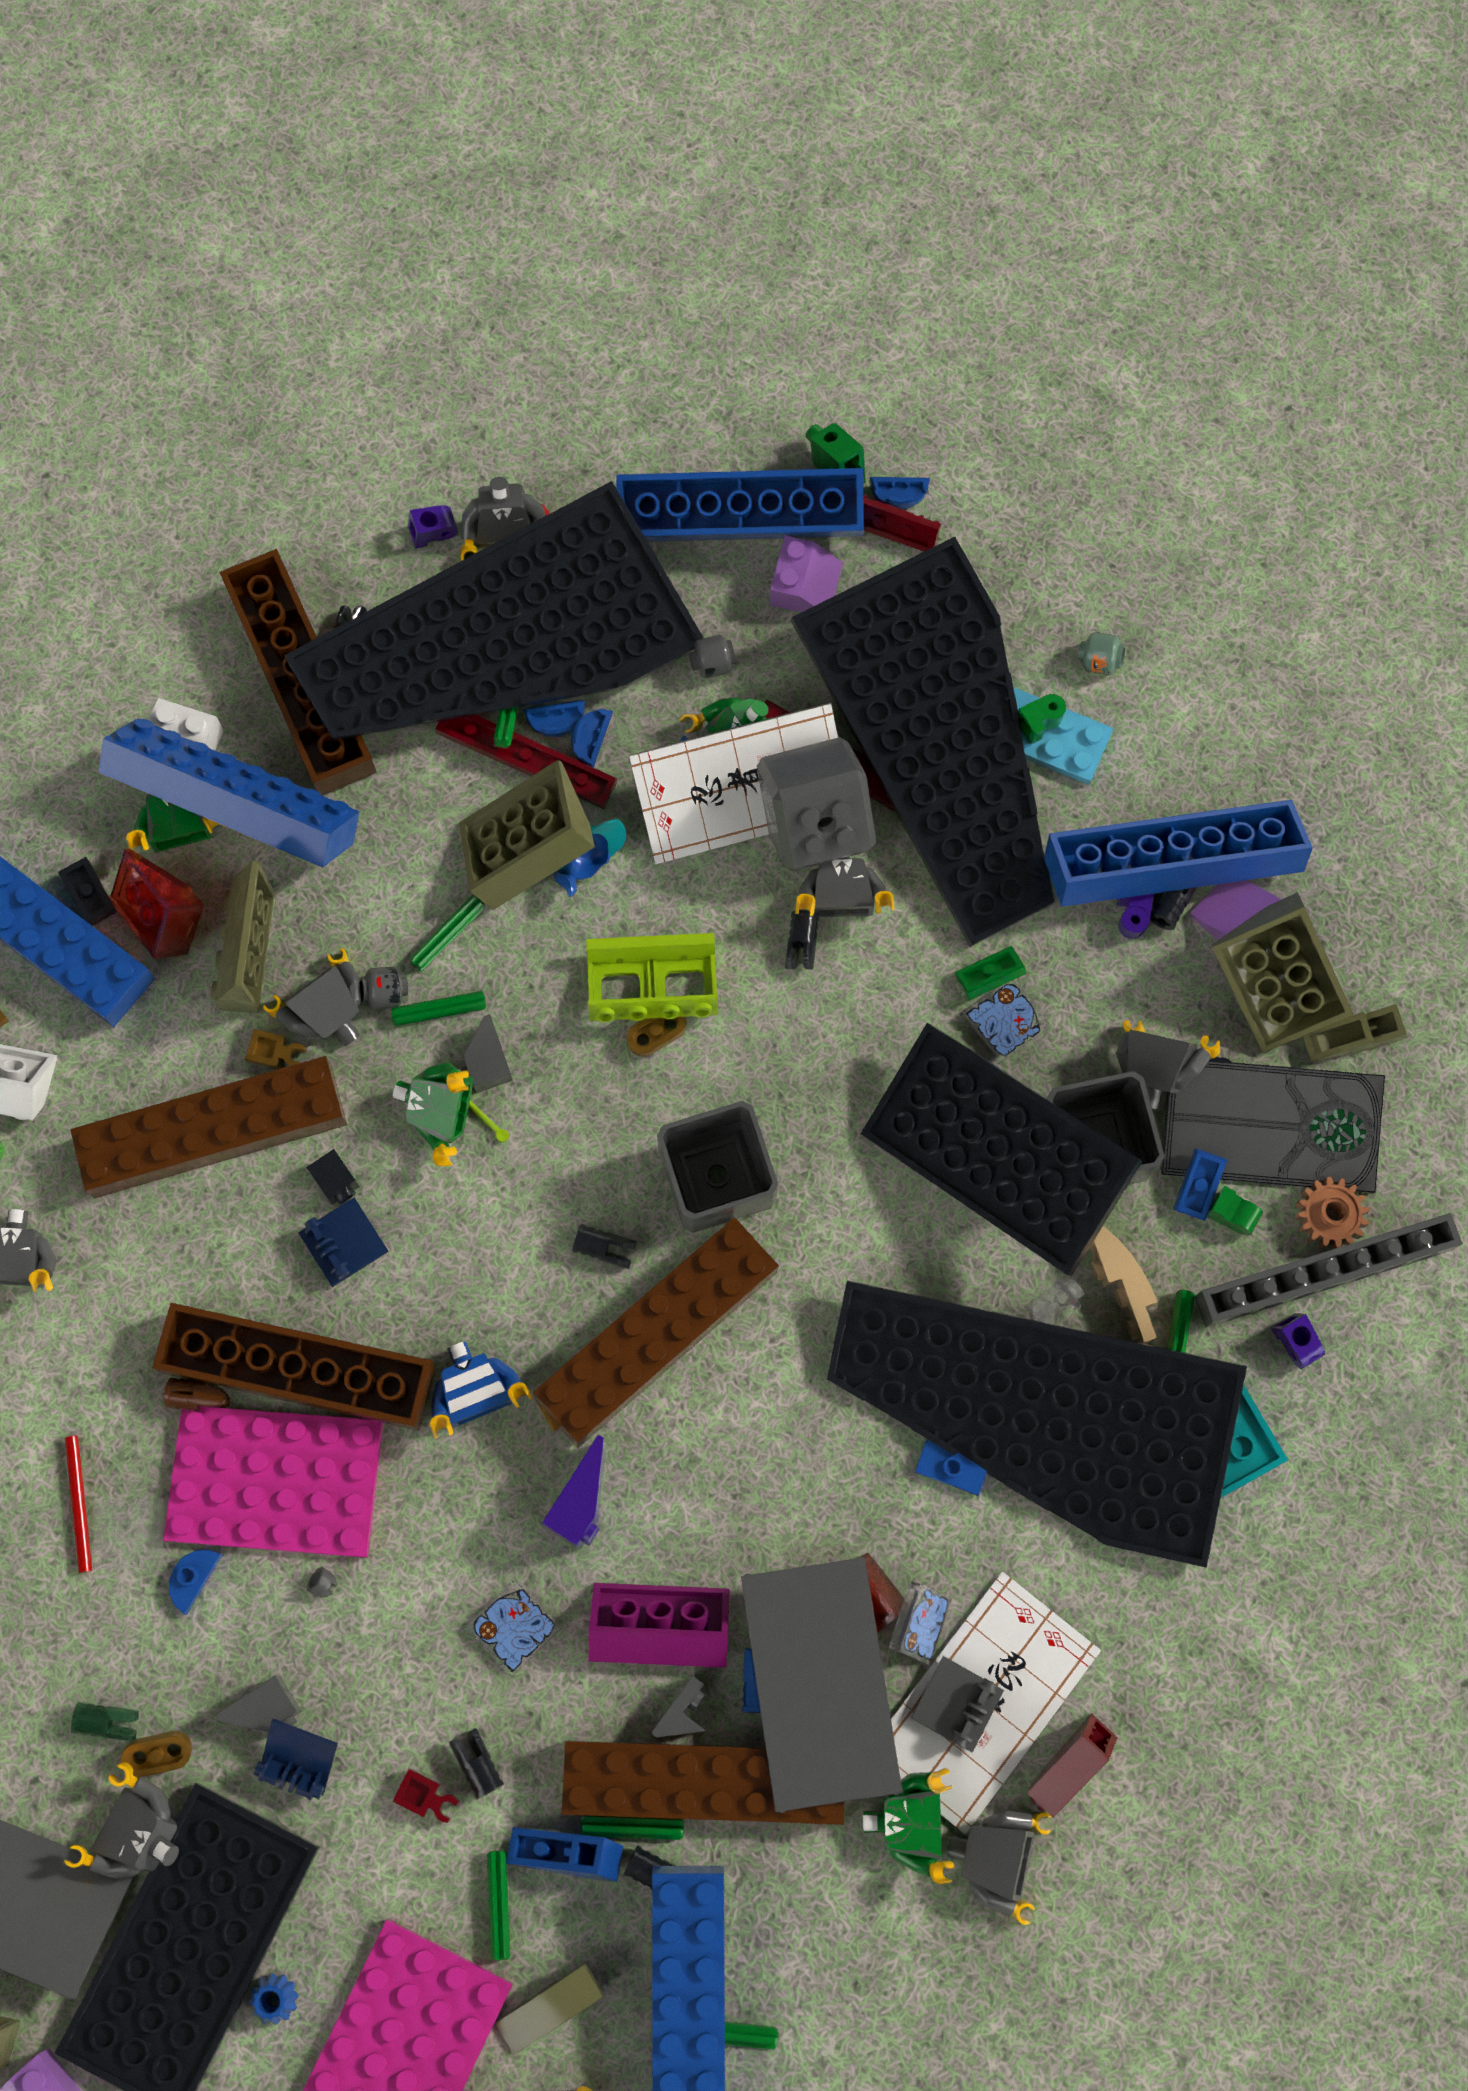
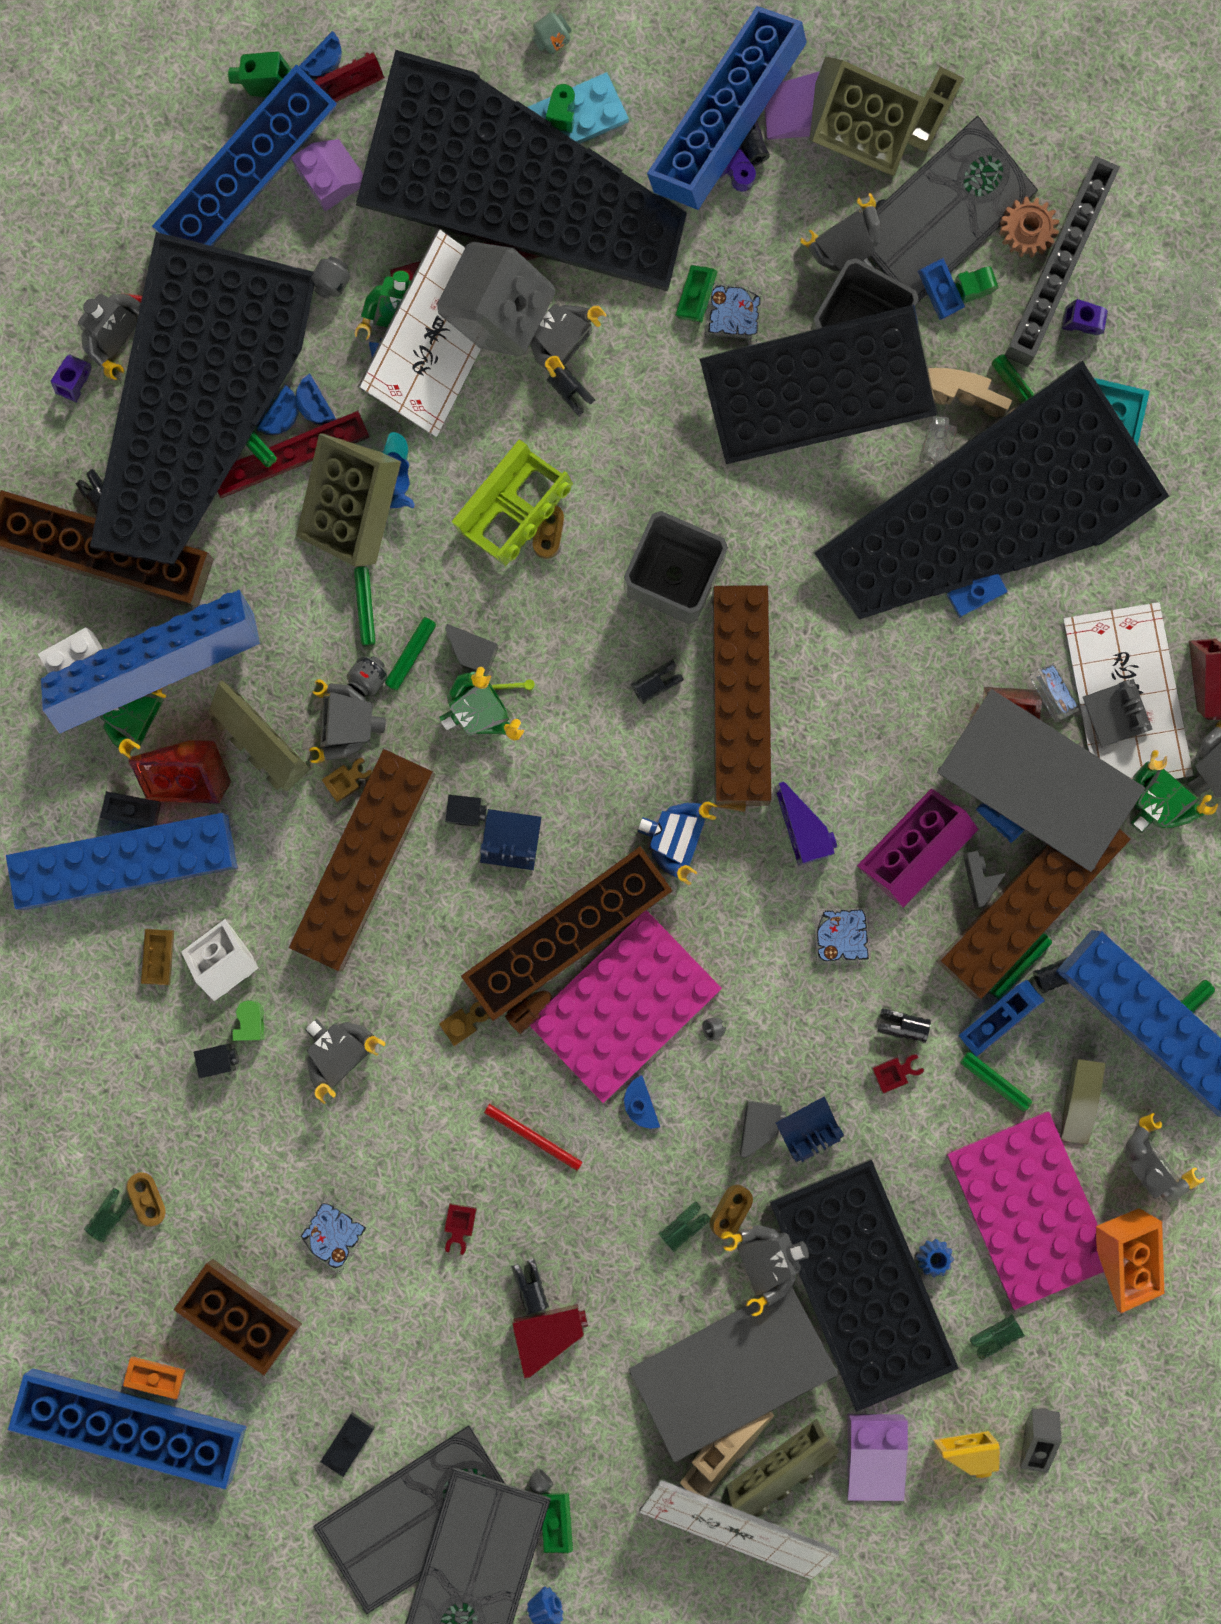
camera: 45 degrees left, 10 degrees up
none -> pearl gold plate [439,1001,489,1046]

